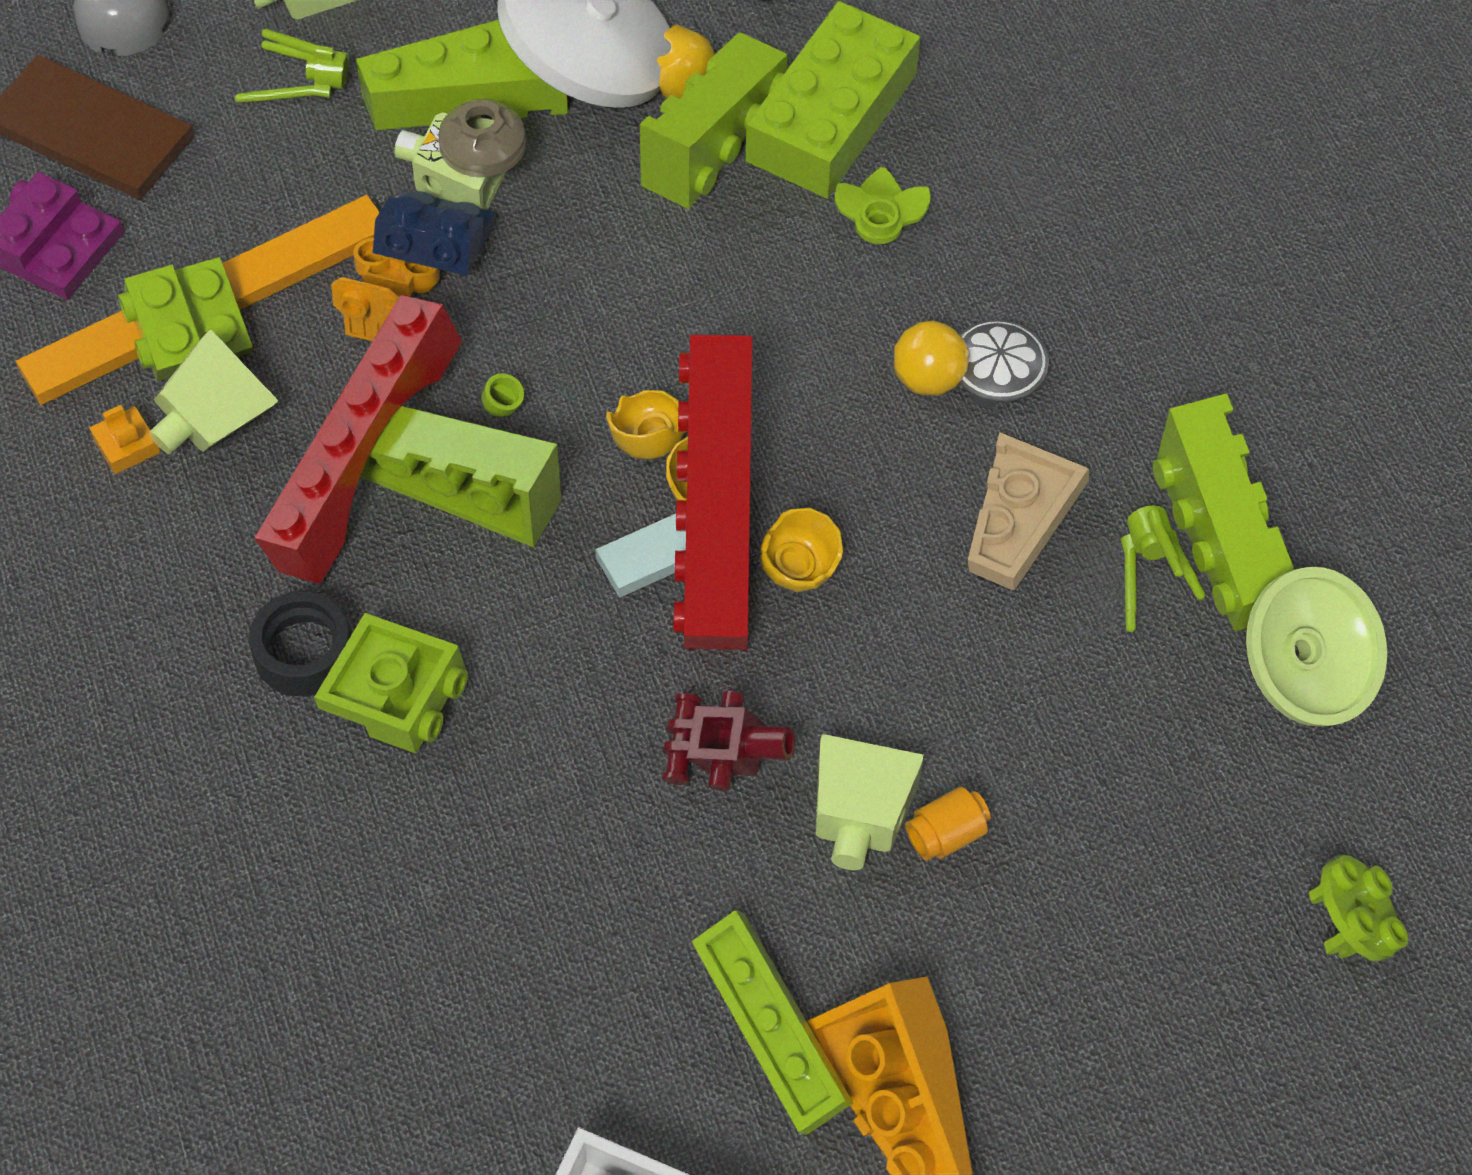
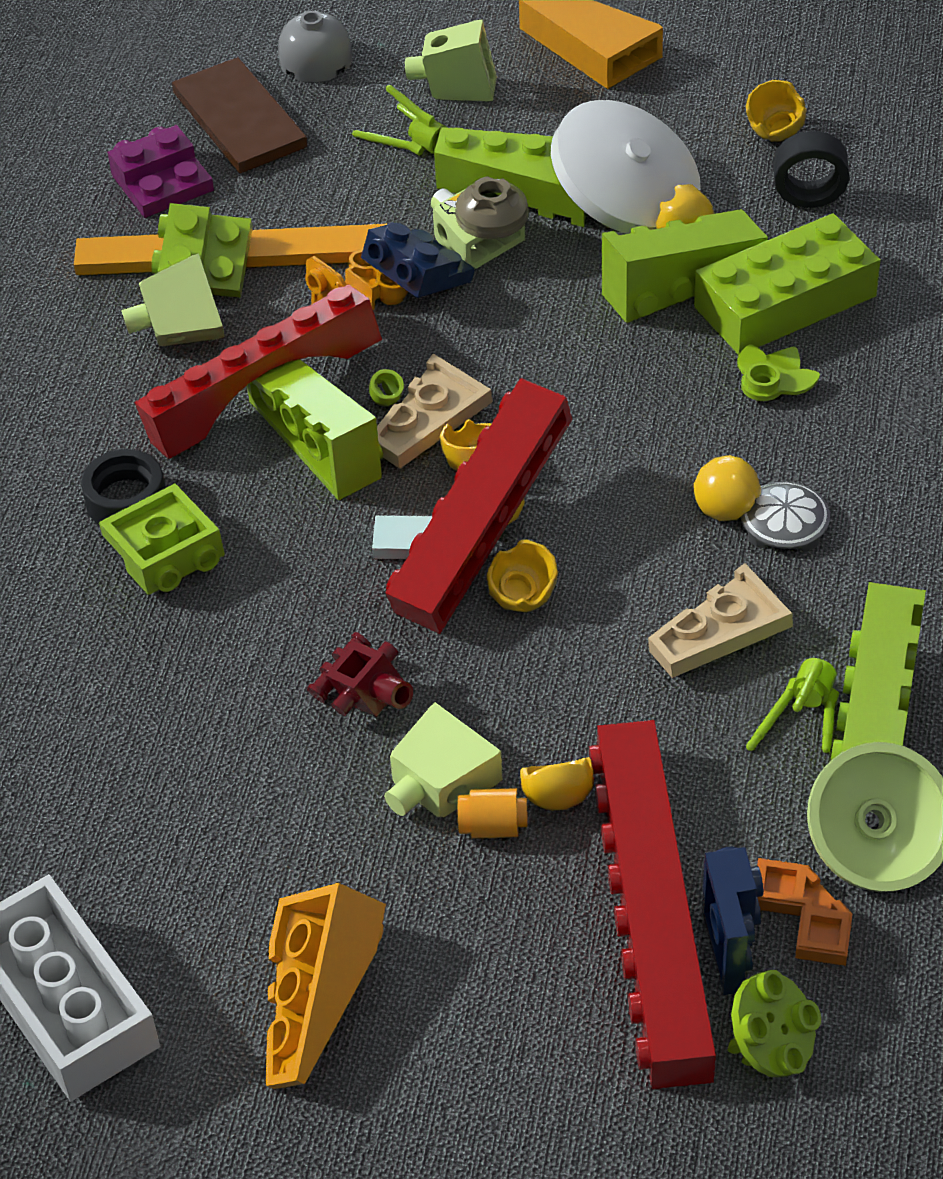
camera: 35 degrees right, 10 degrees down
light orange tile [89,405,160,475] -> none
lime plate [691,910,853,1135] -> none
none -> tan wing [377,354,493,468]
none -> yellow hair [520,757,594,811]
none -> red brick [589,720,716,1089]
none -> dark blue plate [702,846,764,995]
none -> orange tile [757,858,853,966]

